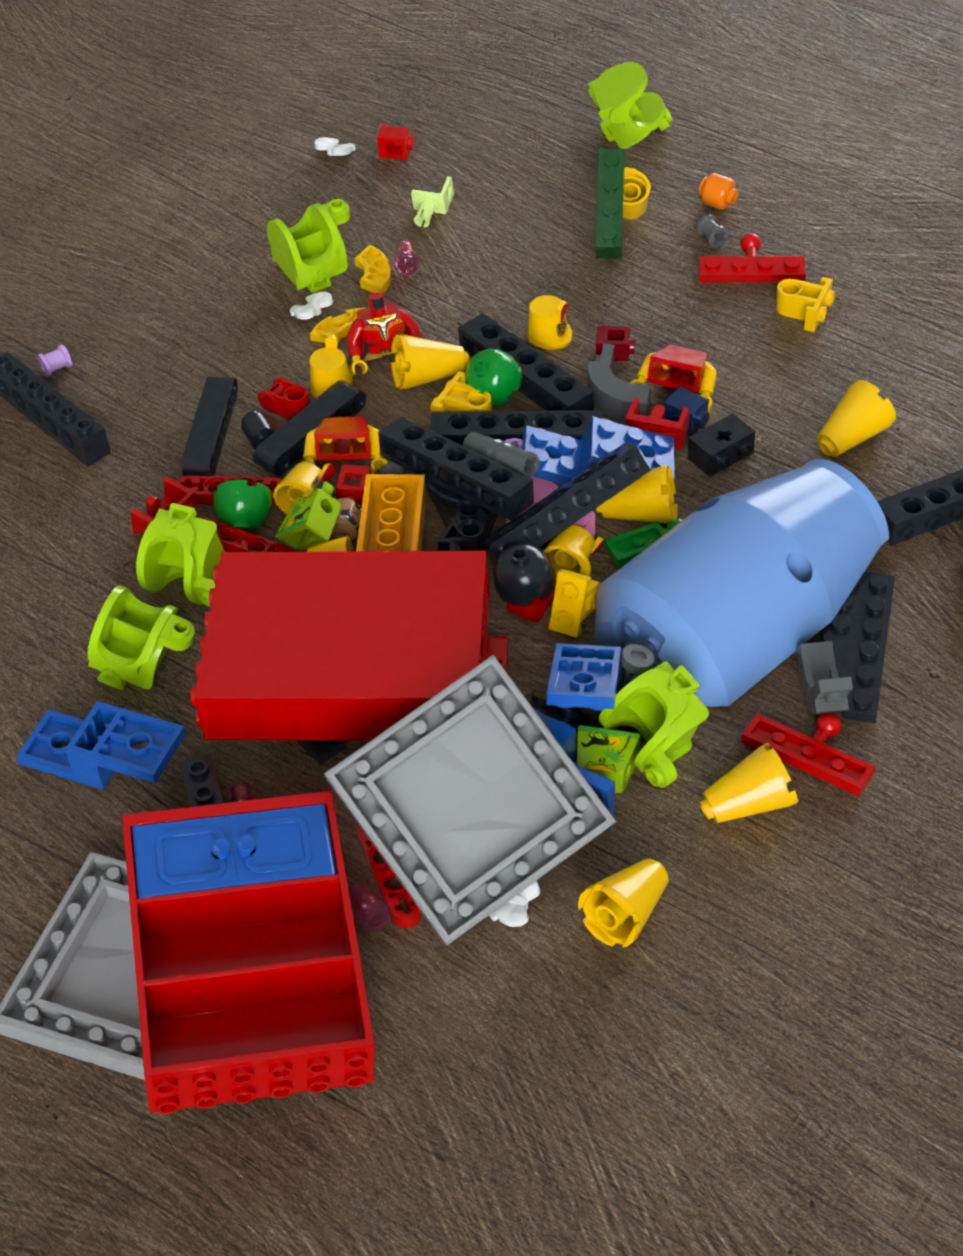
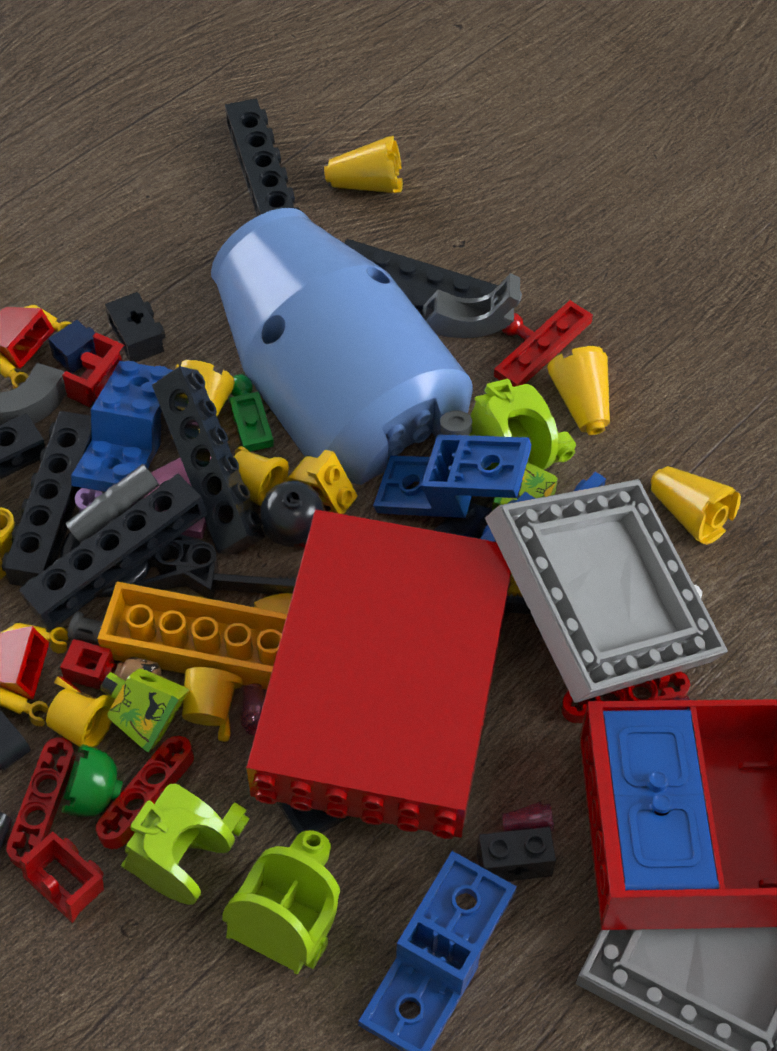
camera: 85 degrees left, 10 degrees up
yellow cone [817,380,896,457] -> none

